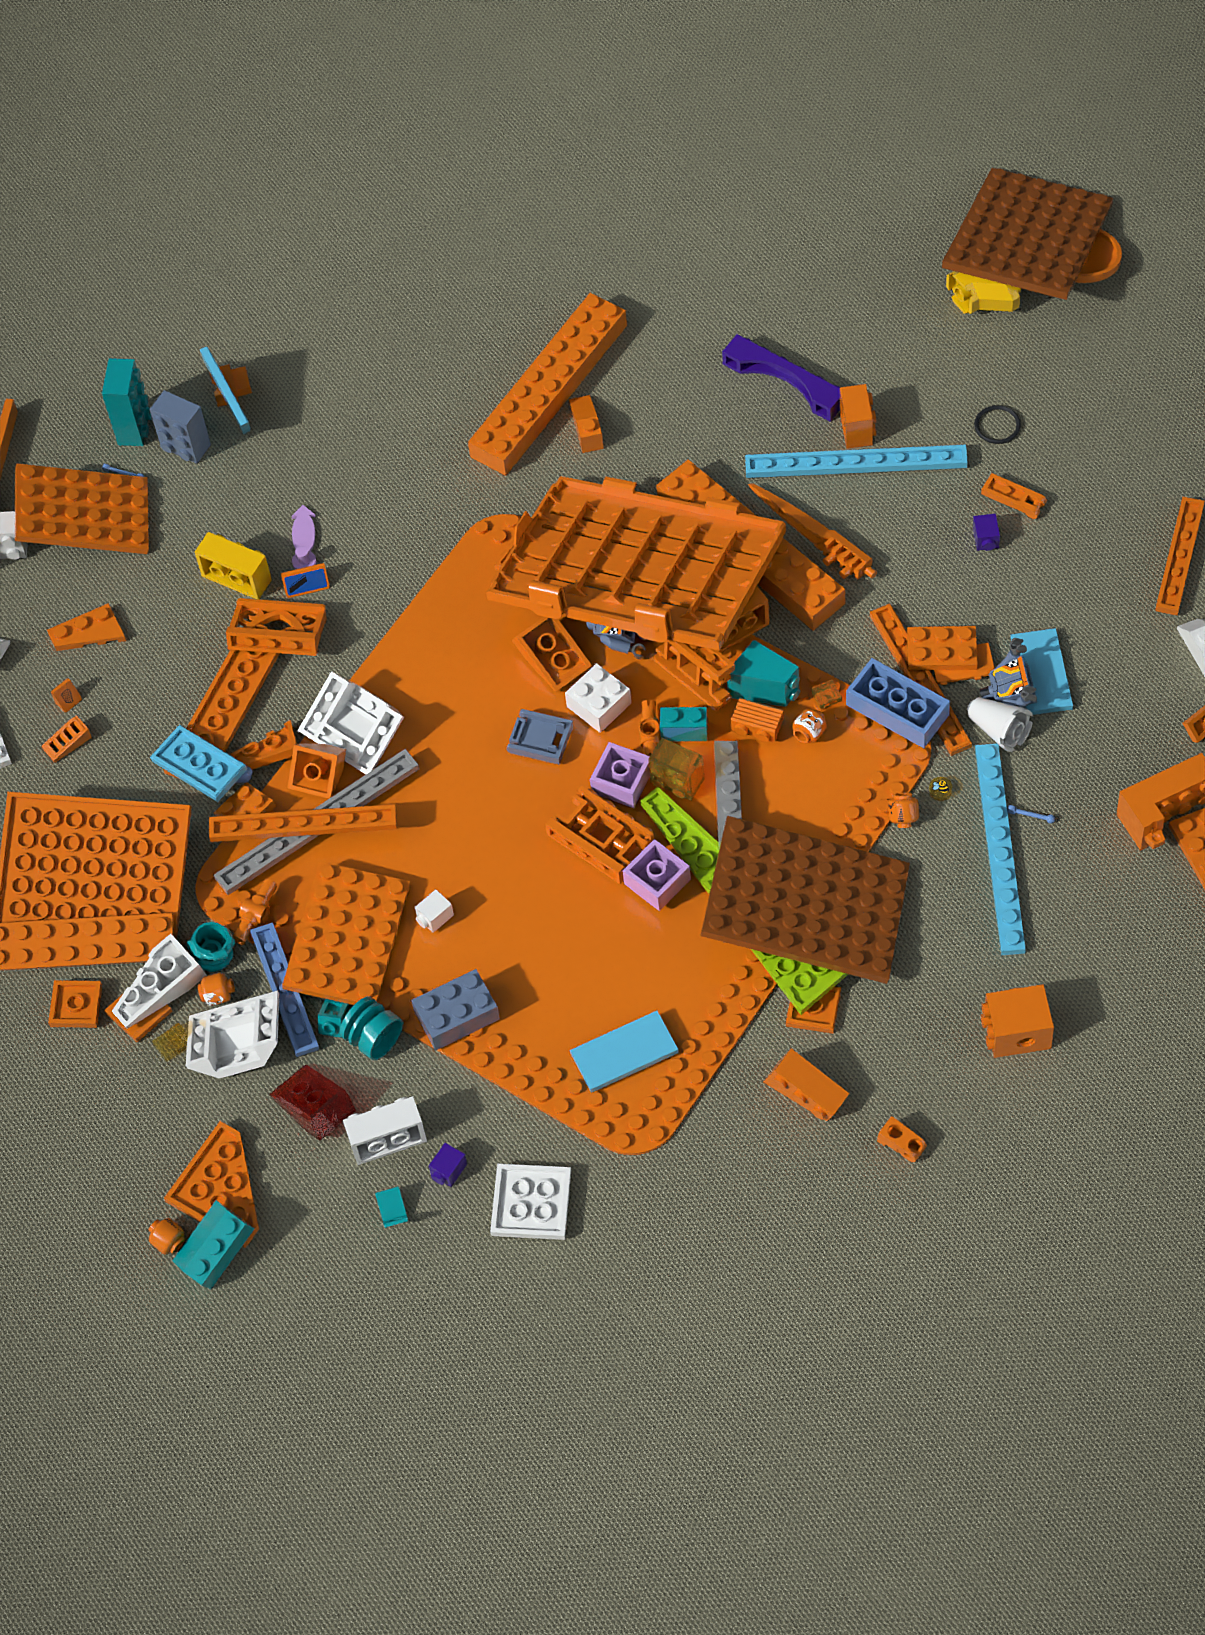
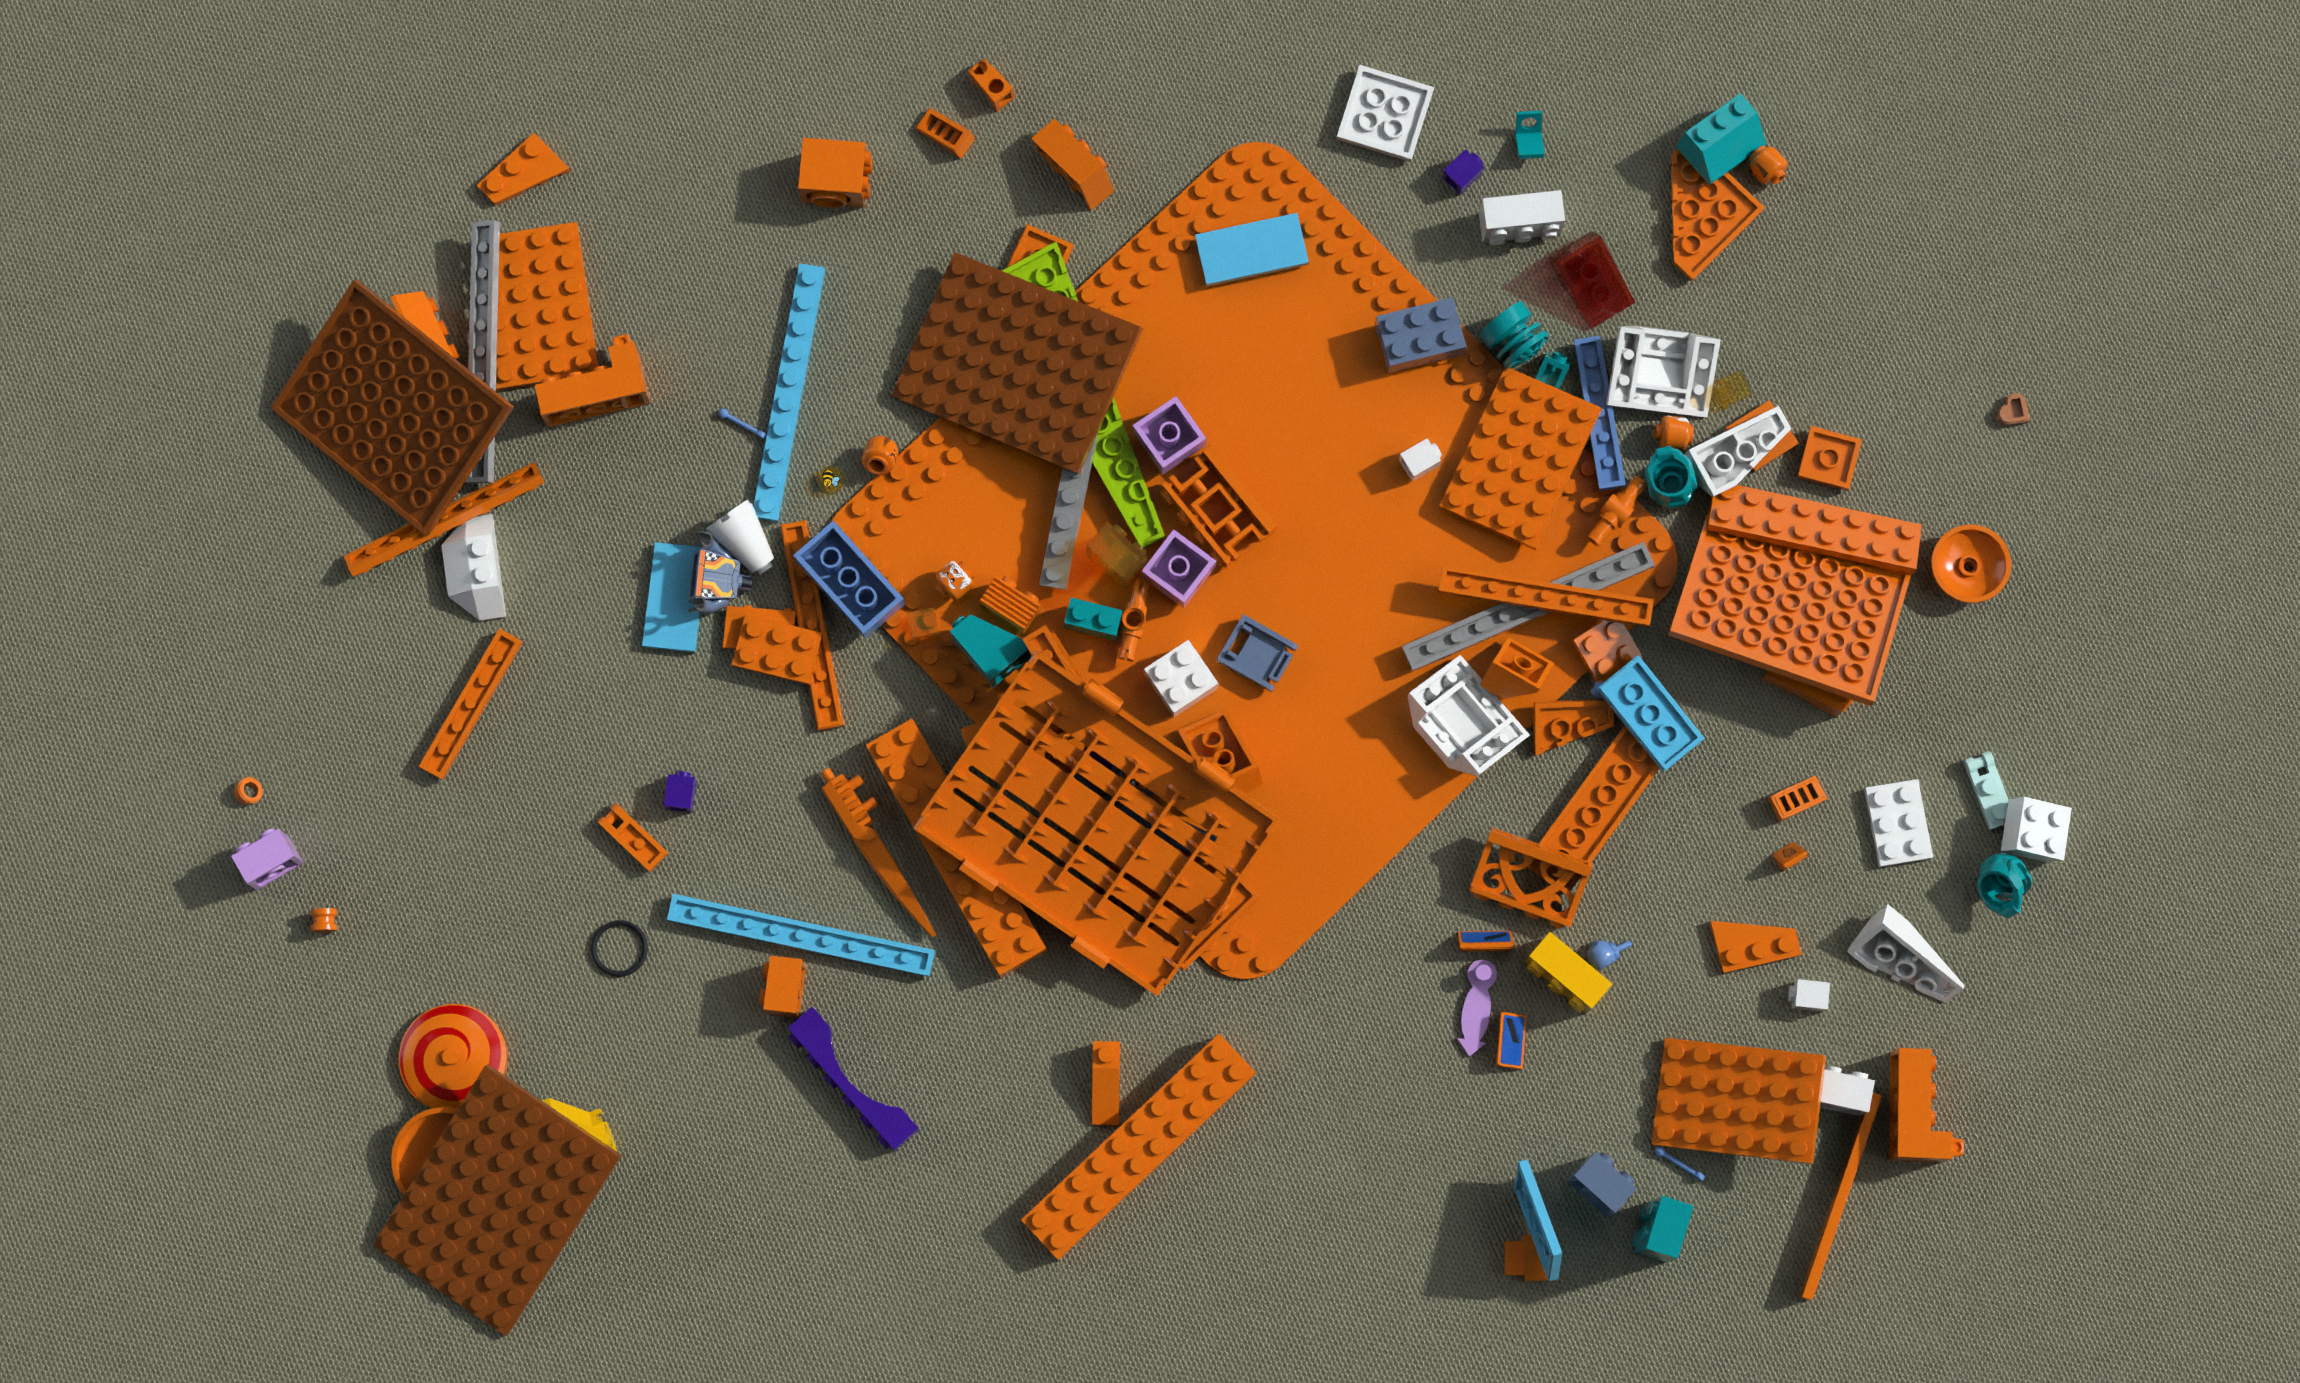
camera: 175 degrees left, 20 degrees up
none -> orange dish [398,1004,508,1108]
none -> orange slope [915,107,975,159]
none -> slope [1495,1012,1527,1069]
none -> medium blue piece [1586,940,1632,971]
none -> white brick [1788,979,1830,1012]

